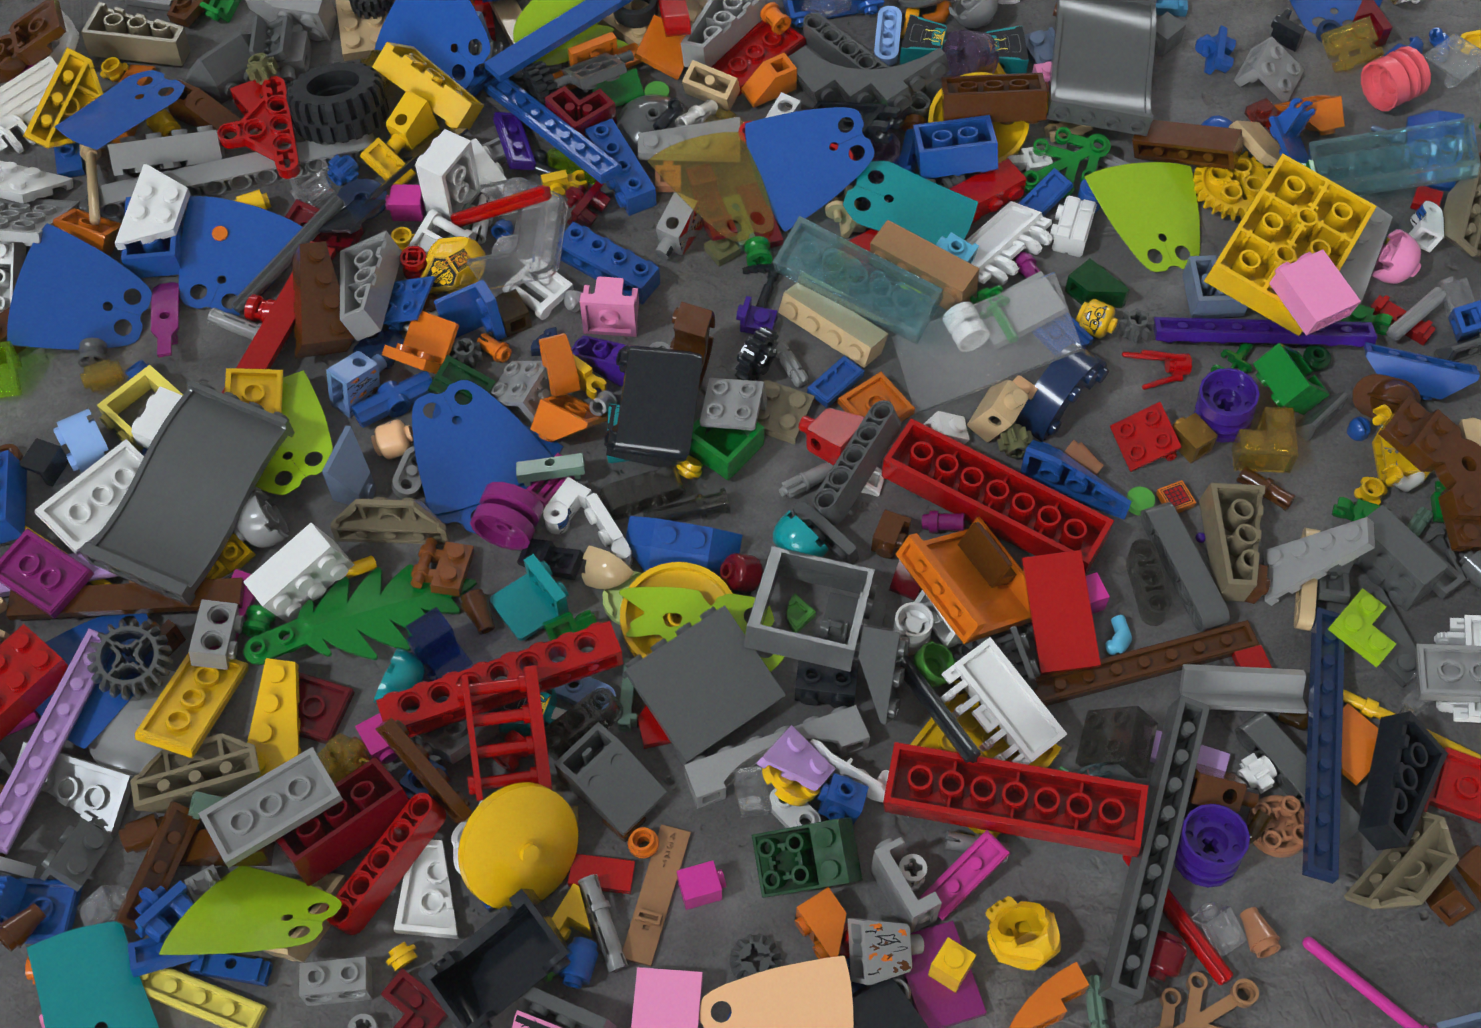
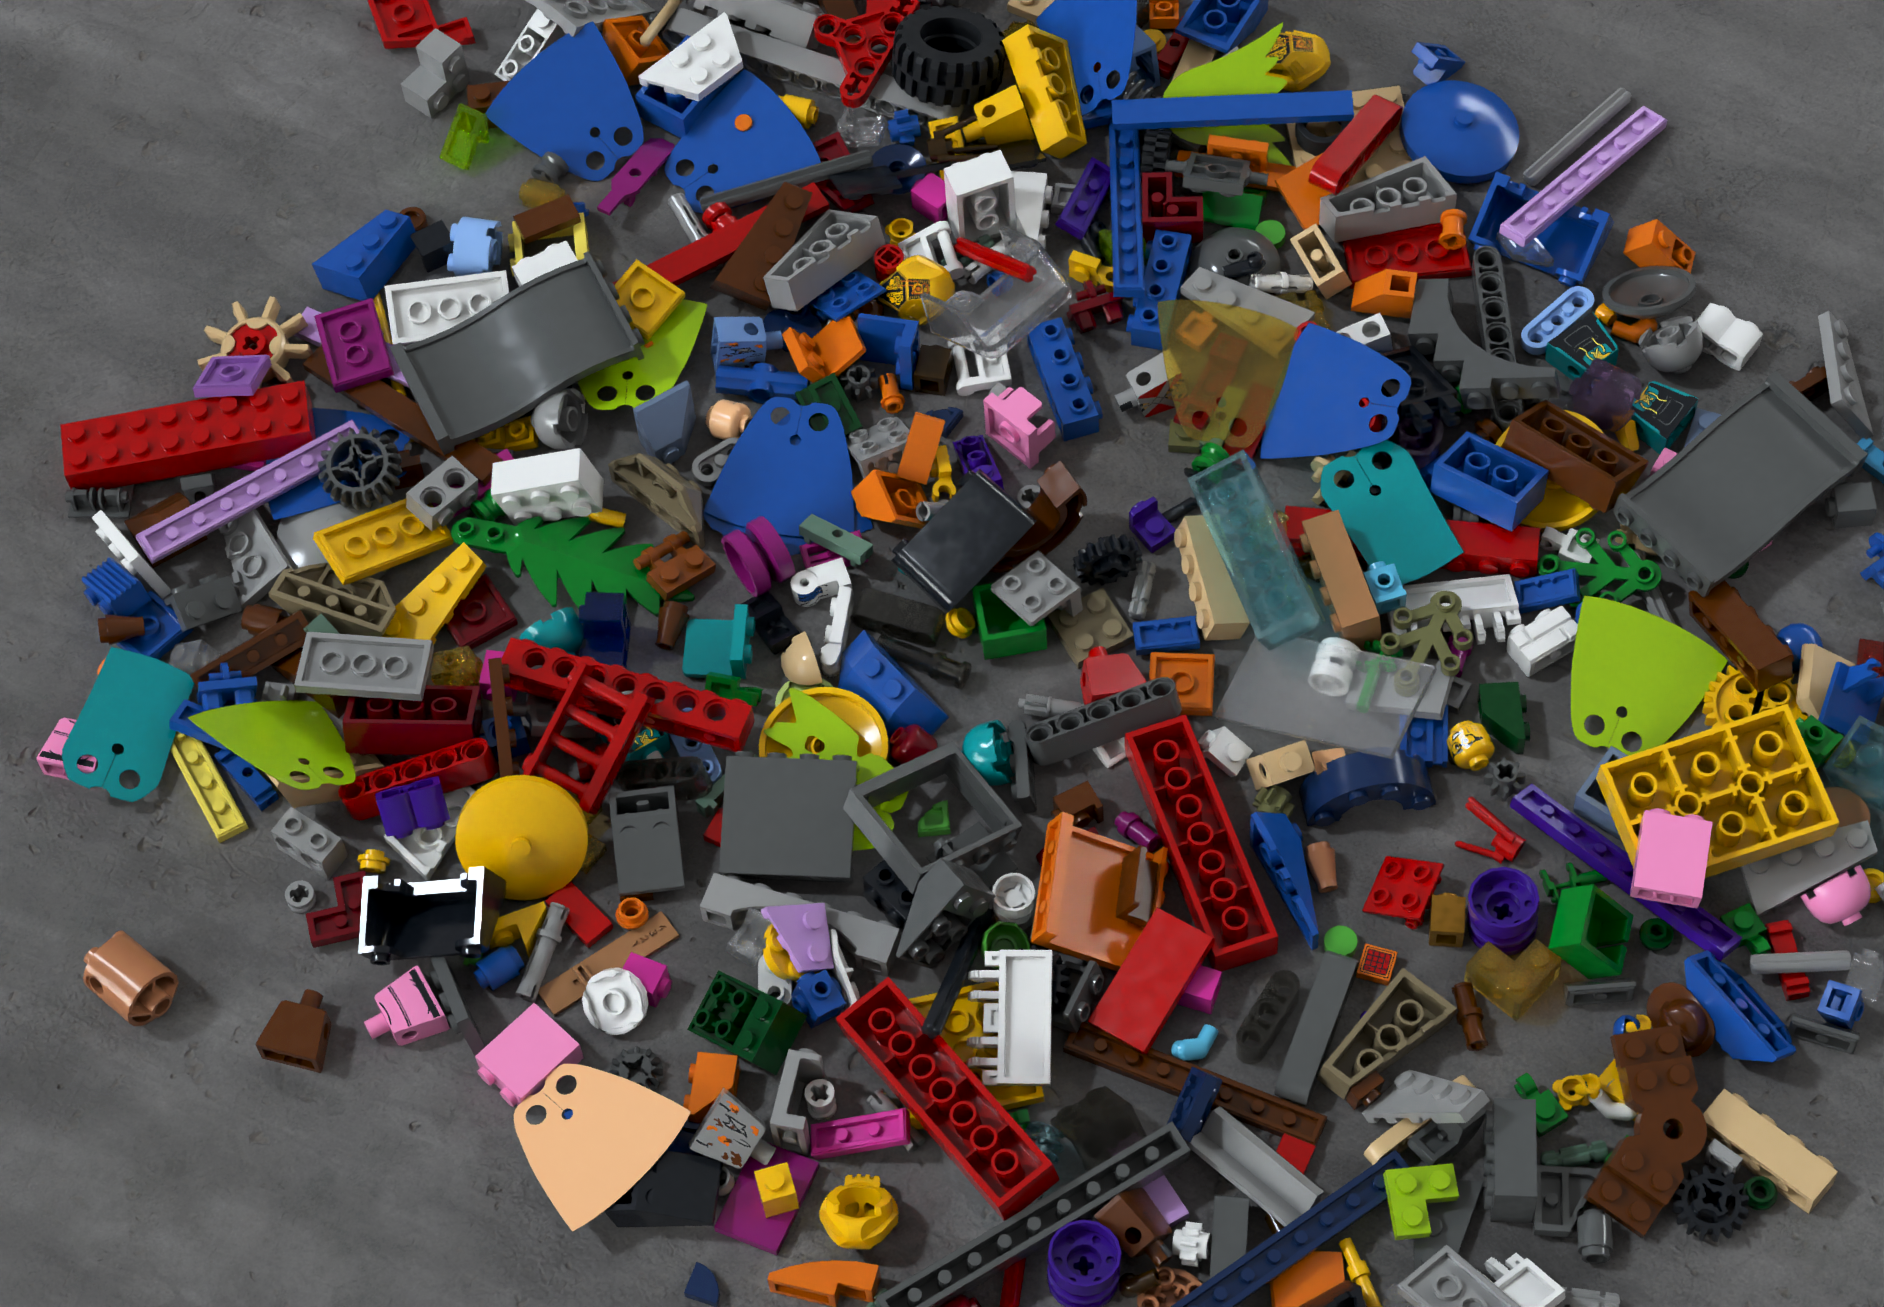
camera: 45 degrees right, 0 degrees up
none -> dark purple brick [375,776,450,839]
none -> reddish brown tile [513,194,581,244]
none -> white tile [582,968,649,1035]
none -> dark brown plant [927,115,999,163]
none -> dark blue bracket [1167,1066,1222,1142]
none -> olive plant [1380,591,1473,698]

